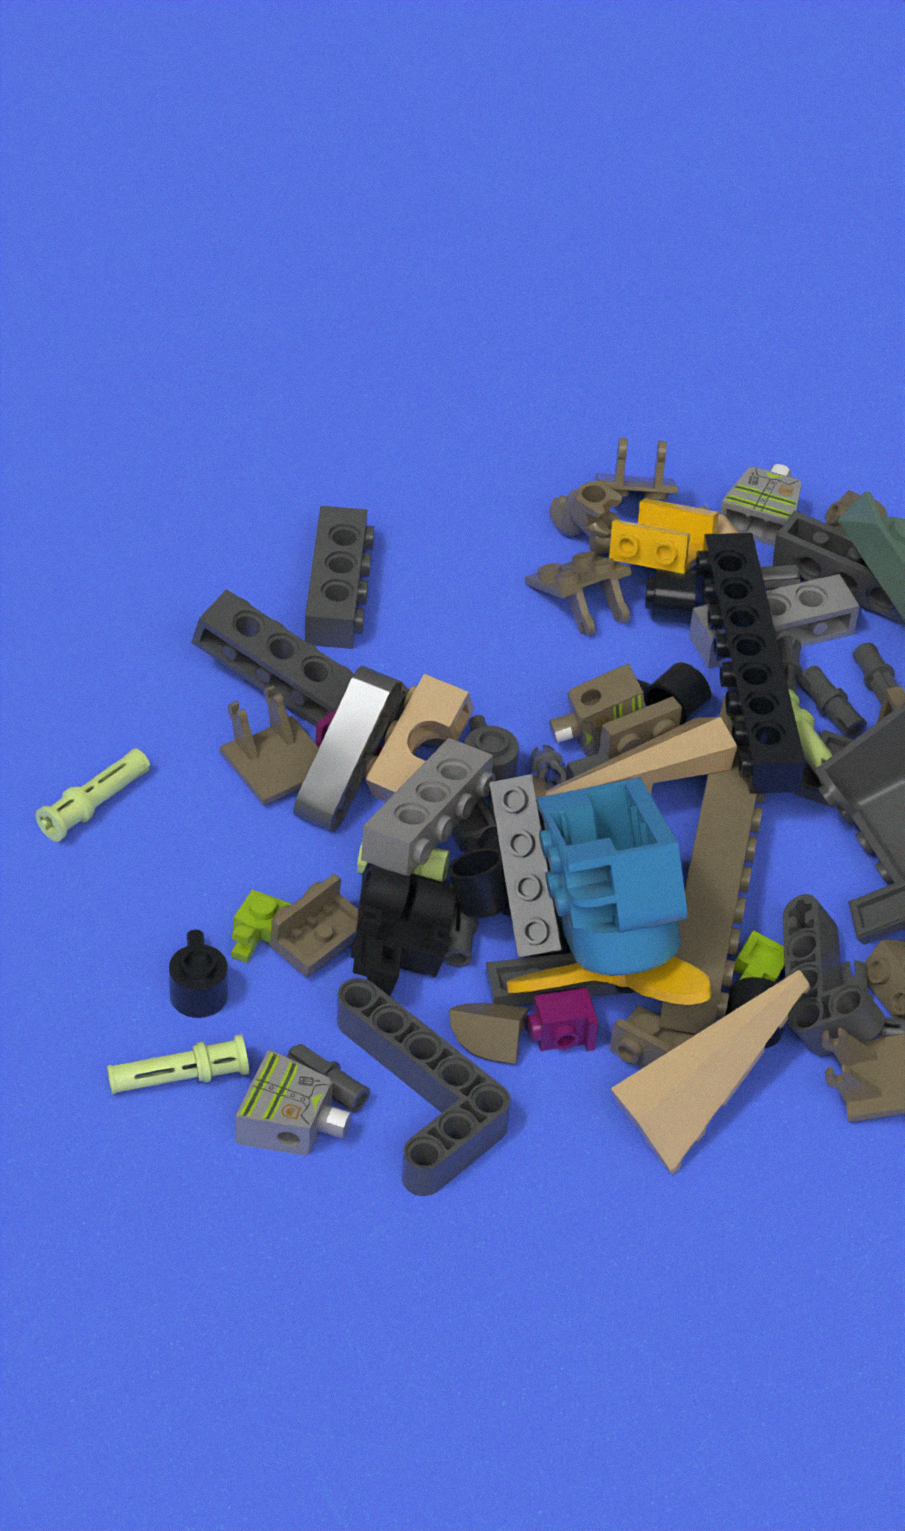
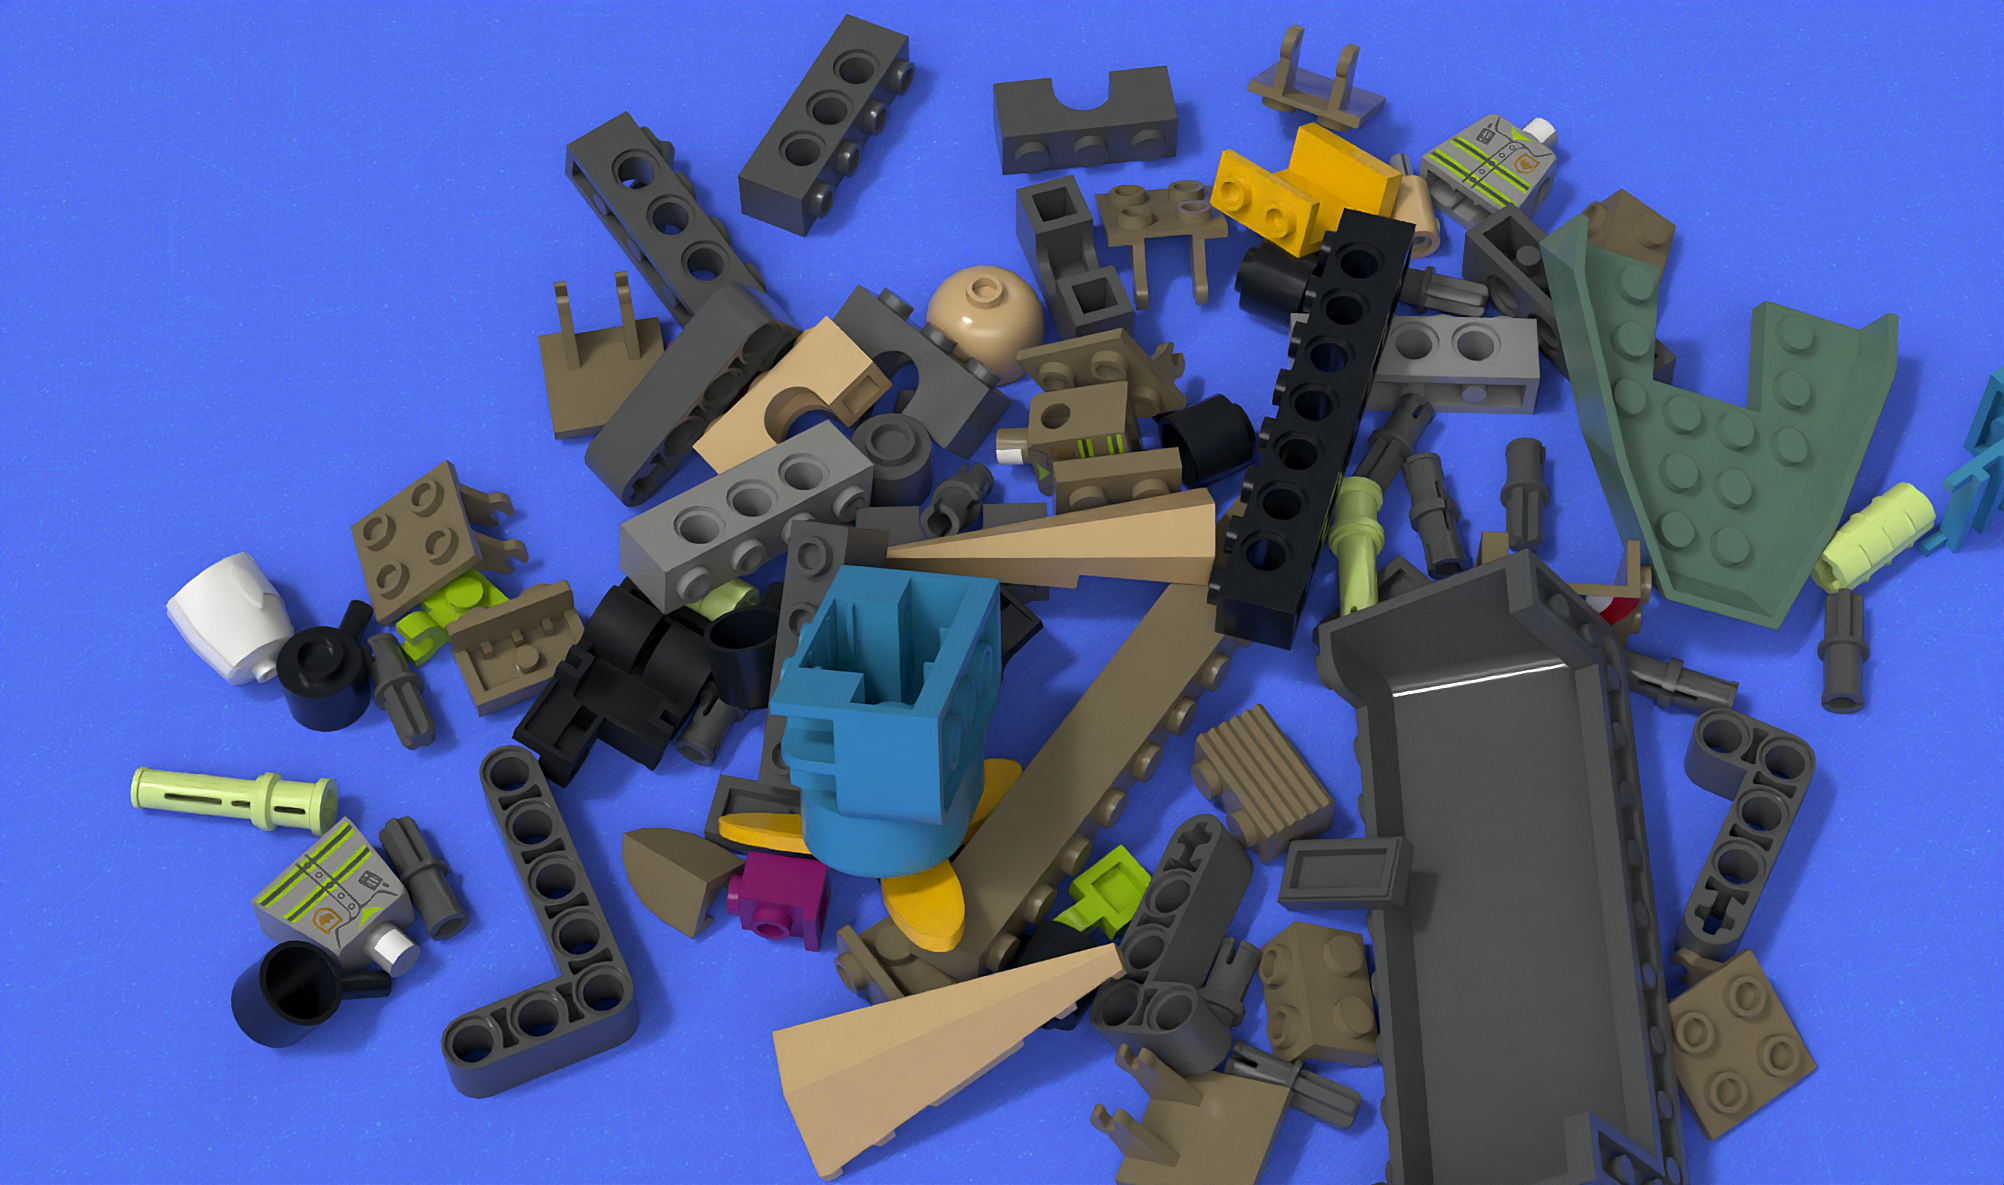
camera: 25 degrees right, 10 degrees up
yellowish green pin [35,748,150,842] -> none
dark tan animal [549,480,623,555] -> none
none -> white helmet [166,552,294,686]
none -> black piece [231,940,392,1048]
none -> dark tan plate [350,460,529,627]
none -> dark grey axle [359,633,436,750]
none -> dark grey arch [832,284,1013,460]
none -> tan cylinder [925,264,1045,387]
none -> dark grey arch [993,65,1178,175]
none -> dark tan plate [1015,328,1187,418]
none -> dark grey arch [1016,174,1134,341]
none -> dark tan brick [1190,704,1335,864]

